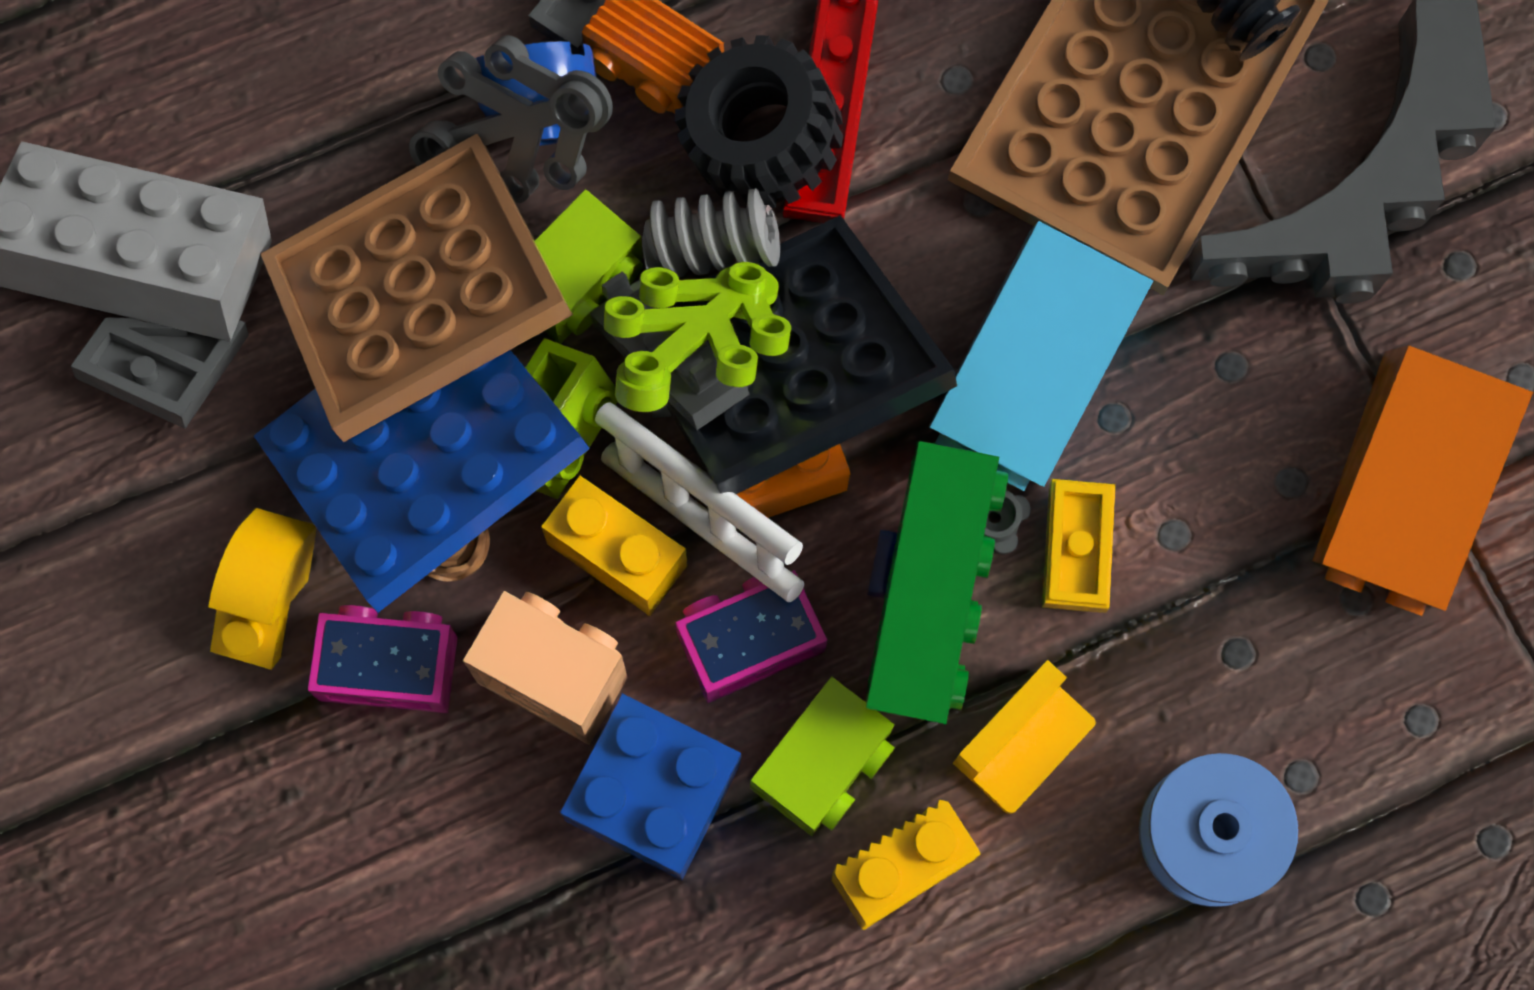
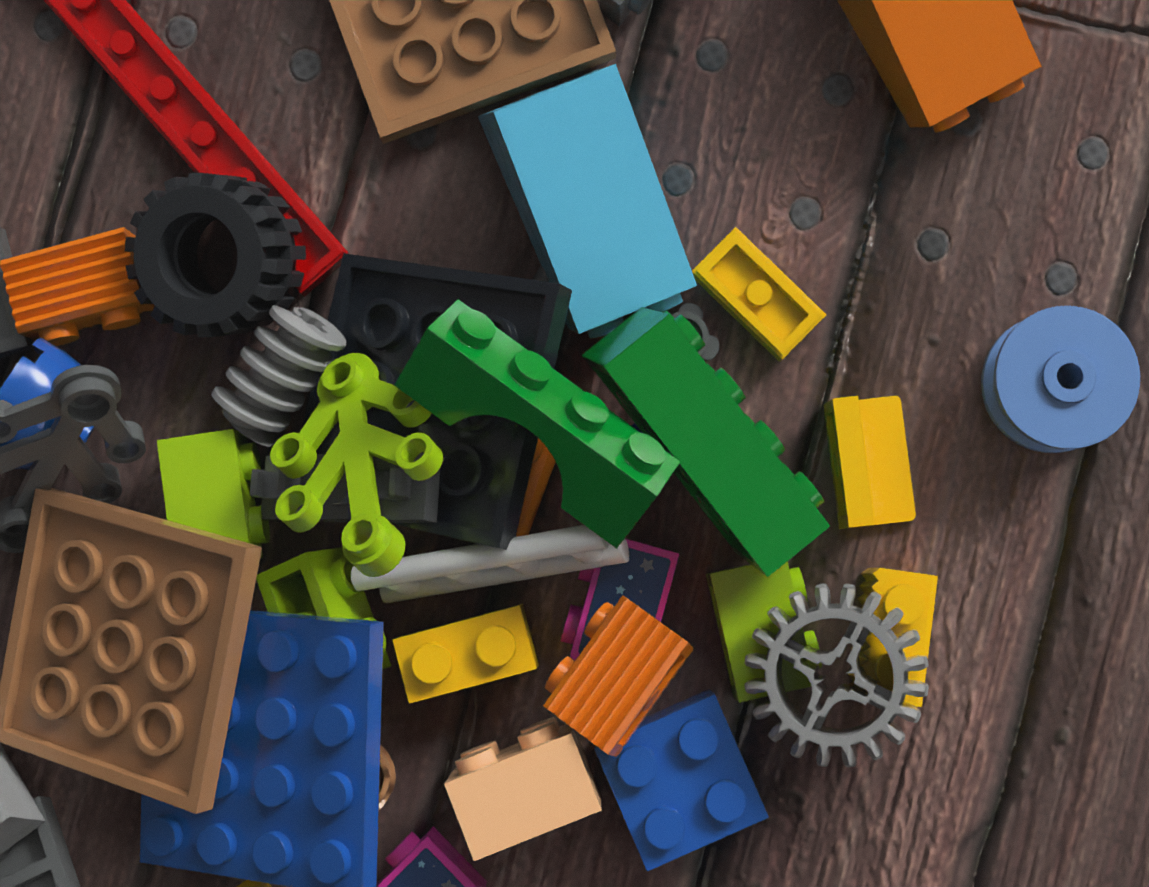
camera: 40 degrees left, 10 degrees up
none -> green arch [394,299,680,549]
none -> orange brick [543,595,694,757]
none -> light grey gear [745,583,929,767]

